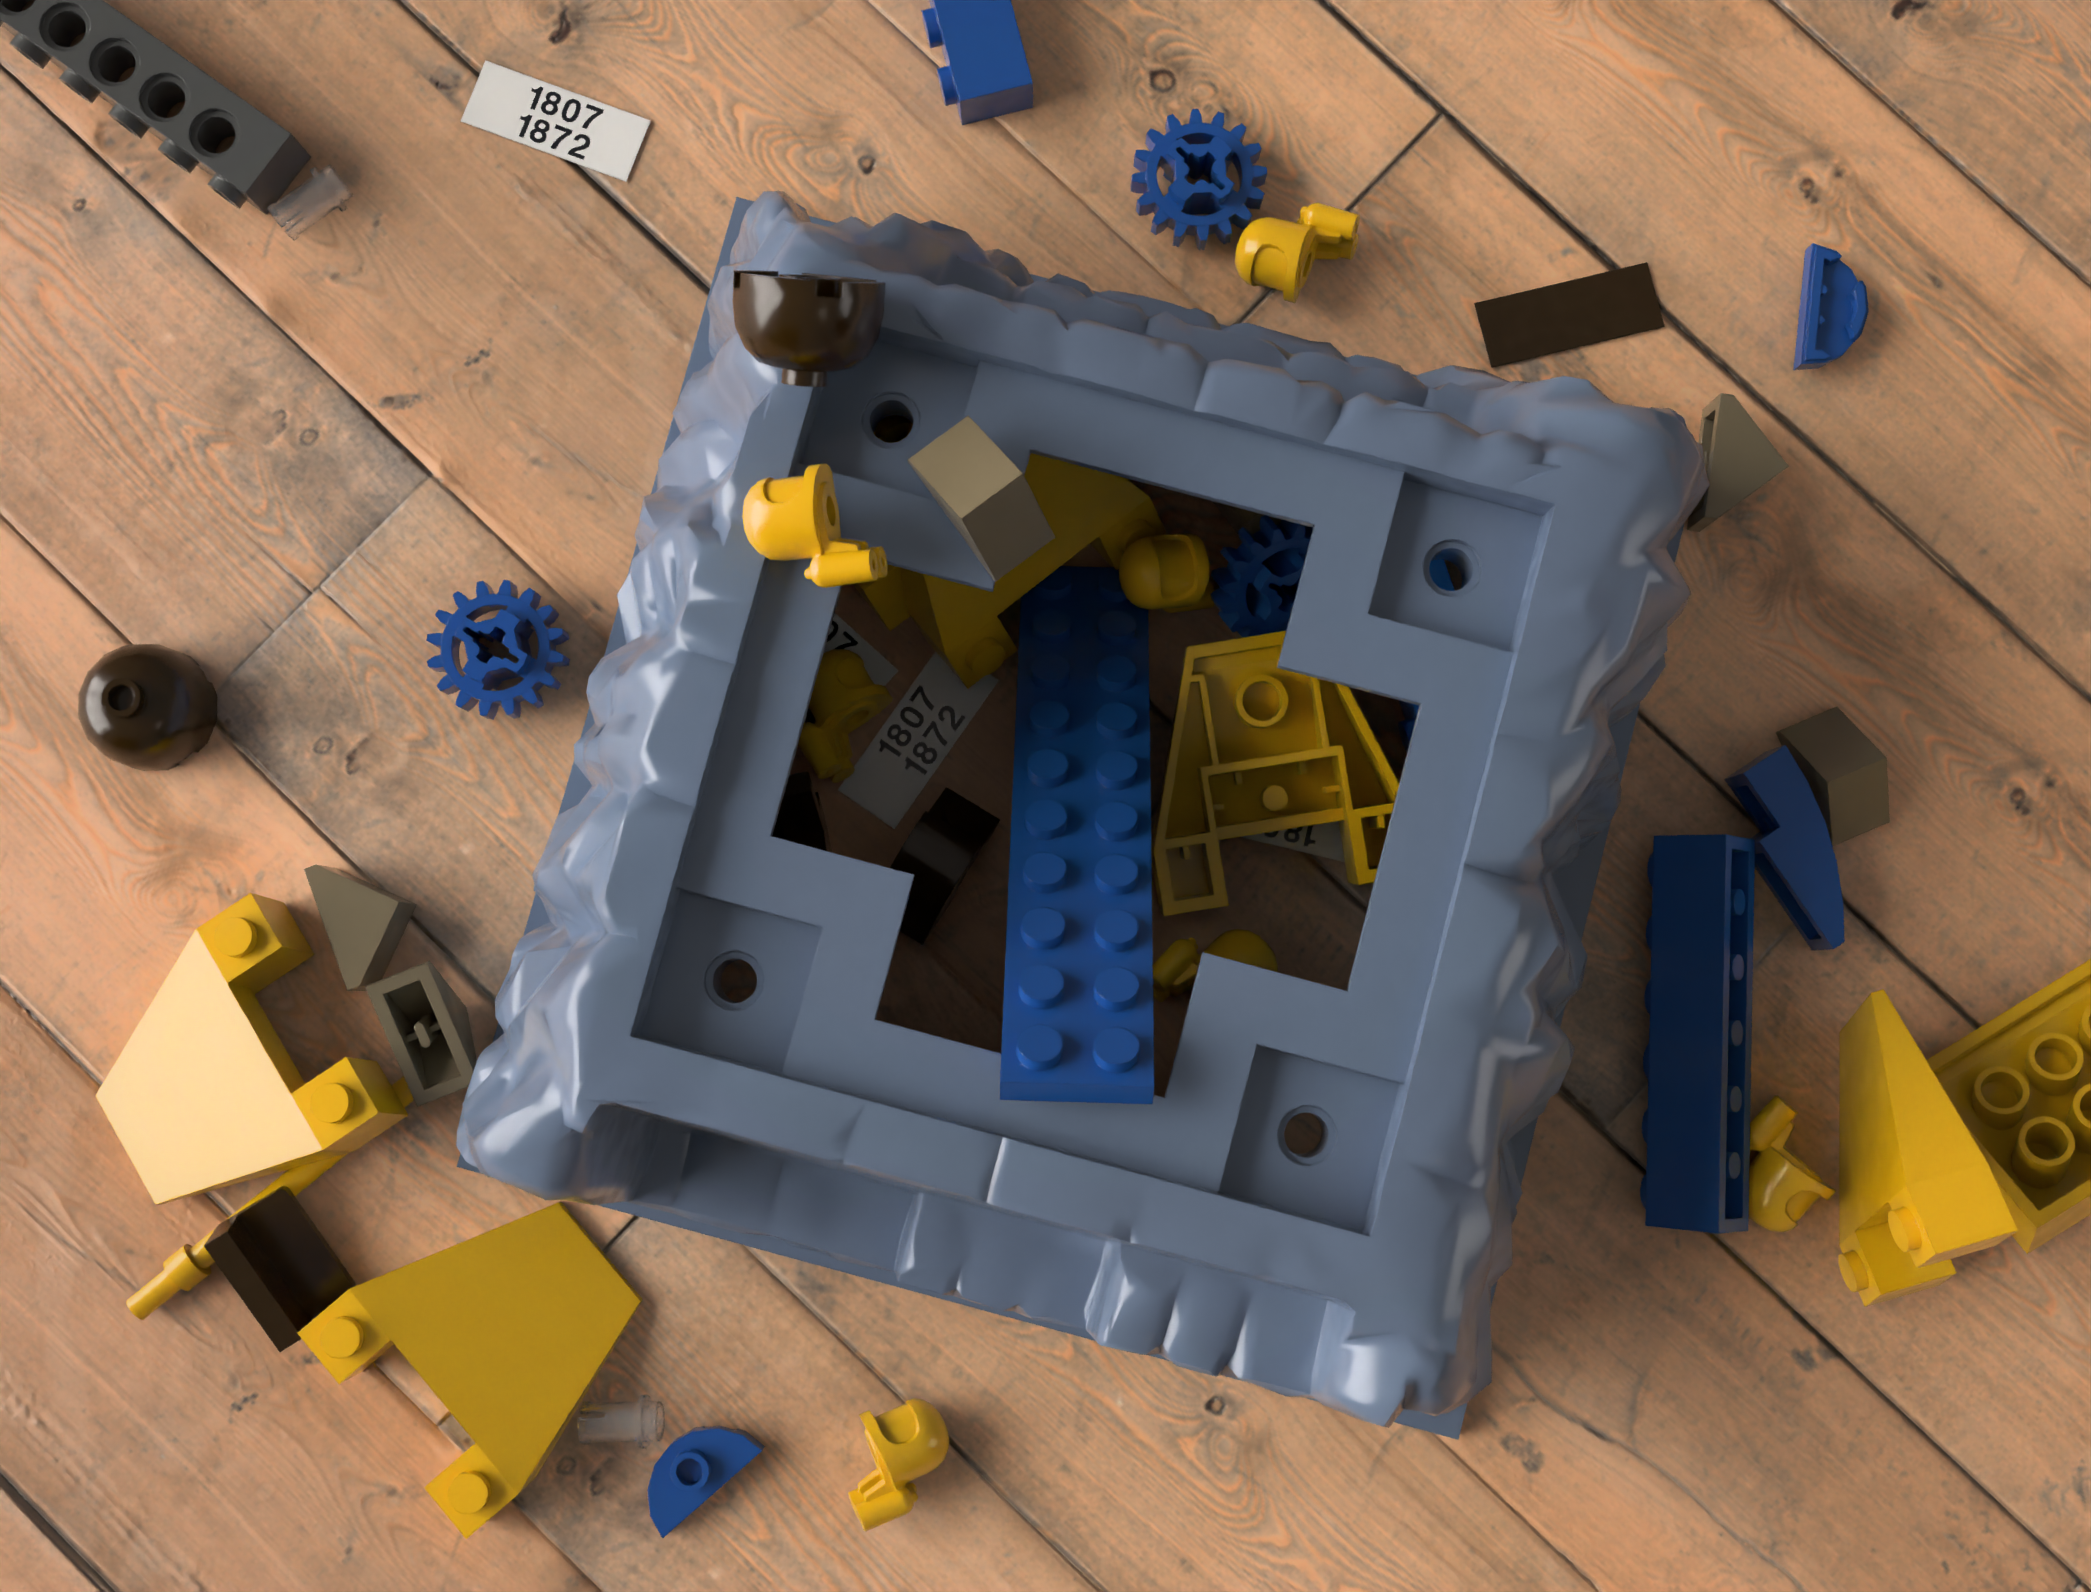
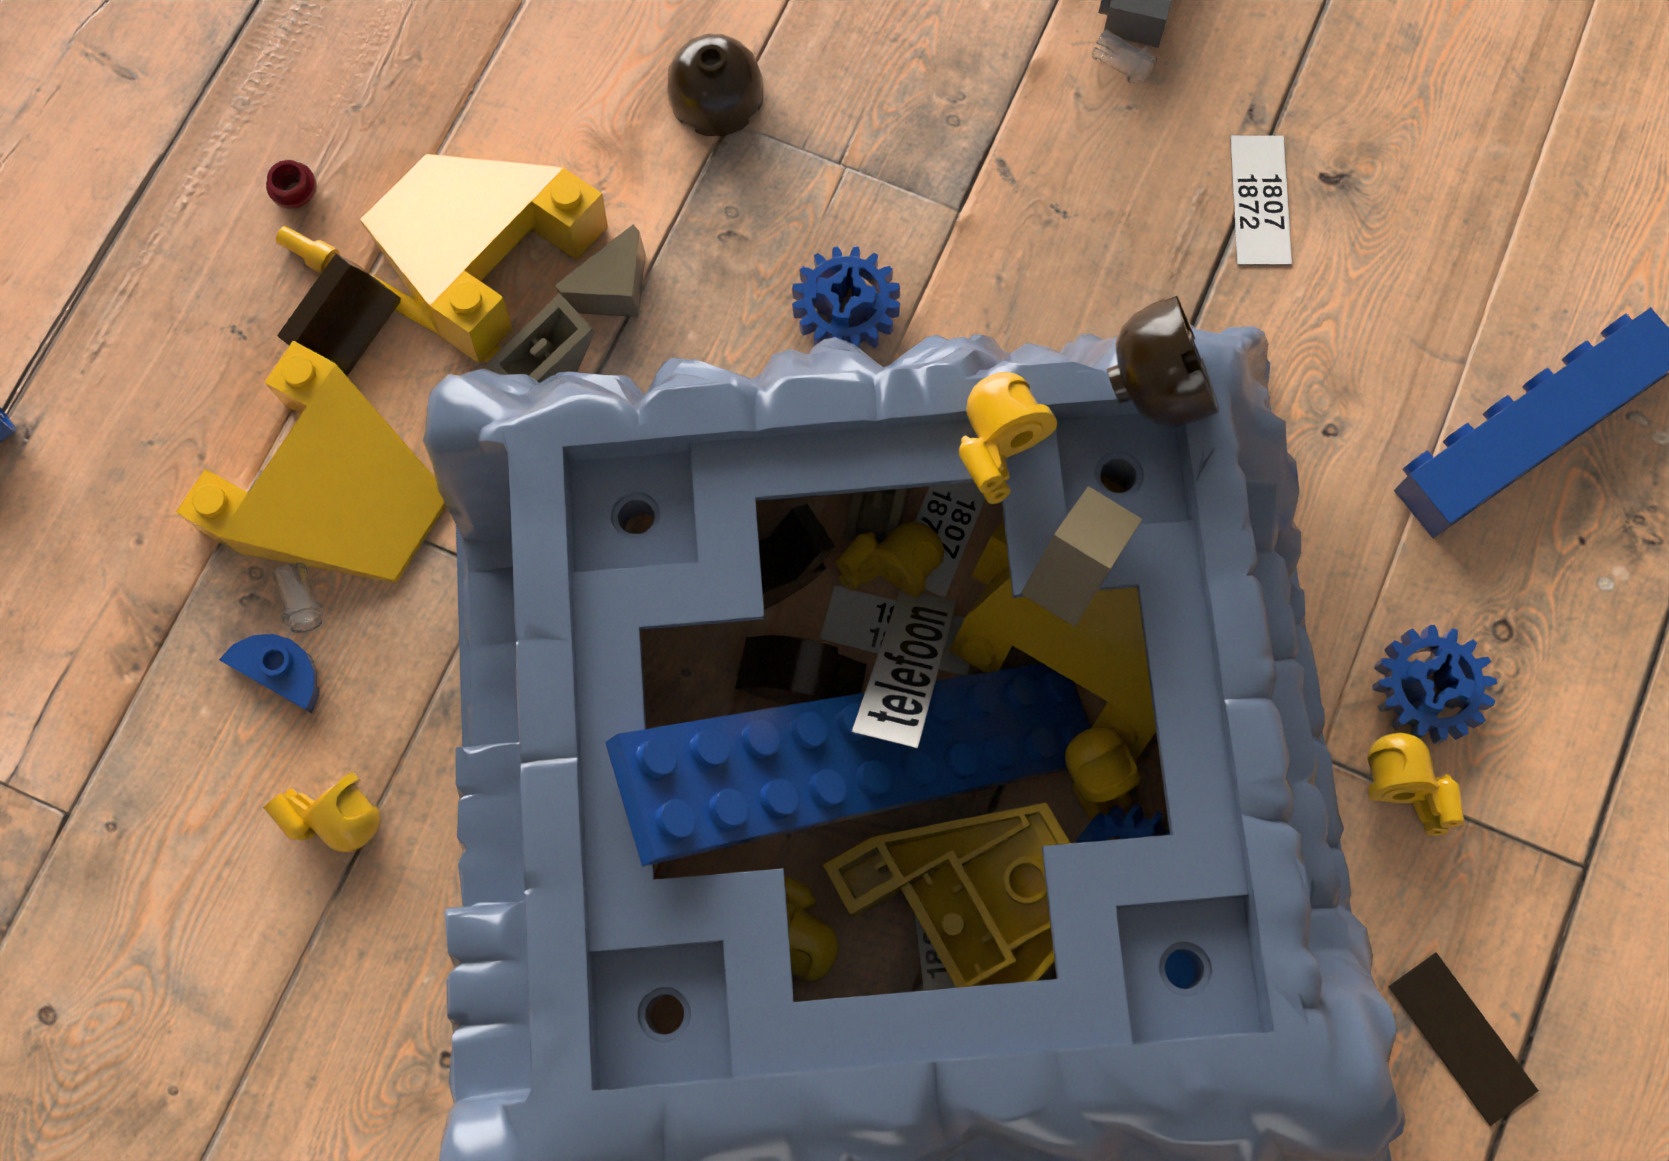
camera: 75 degrees right, 10 degrees down
none -> dark red plate [266,160,317,209]
none -> white sticker [852,590,956,748]

